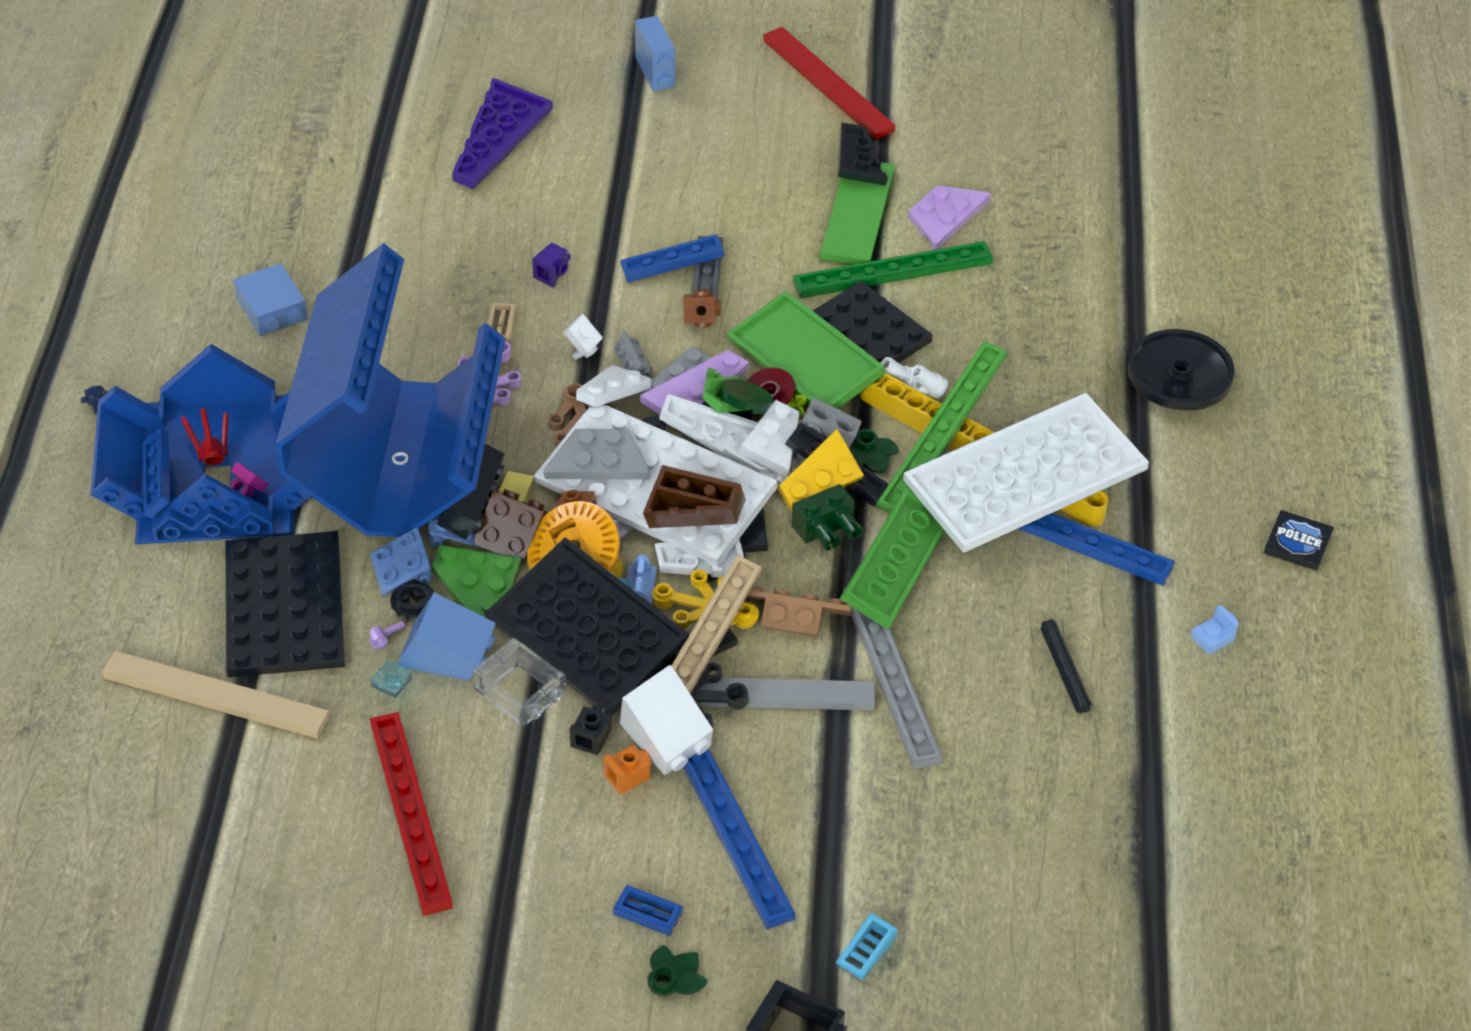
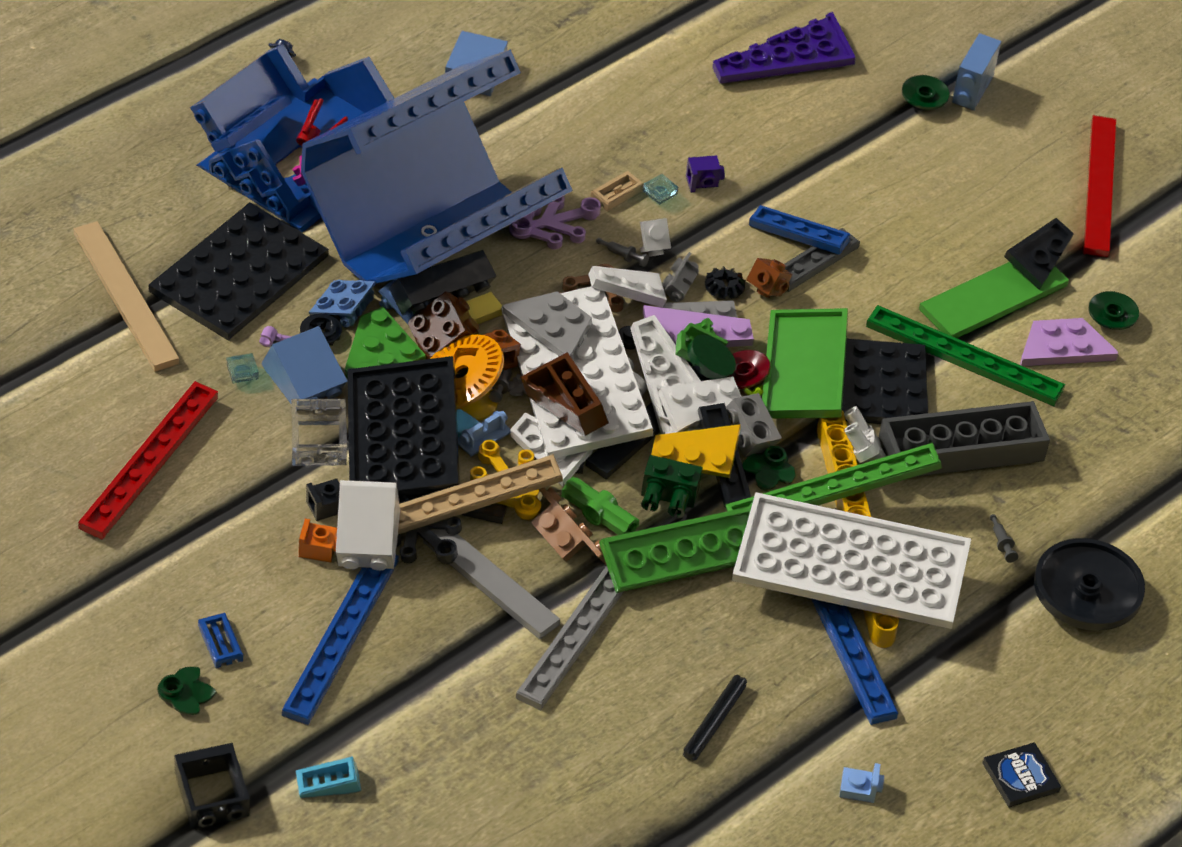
camera: 40 degrees right, 0 degrees up
none -> bright green piece [561,477,639,535]
none -> flat silver piece [596,238,649,267]
none -> clear light blue plate [643,174,679,205]
none -> black gear [705,266,746,299]
none -> dark grey brick [878,401,1050,477]
none -> dark green dish [902,75,950,109]
none -> dark grey piece [990,514,1019,563]
none -> dark green dish [1088,291,1139,330]

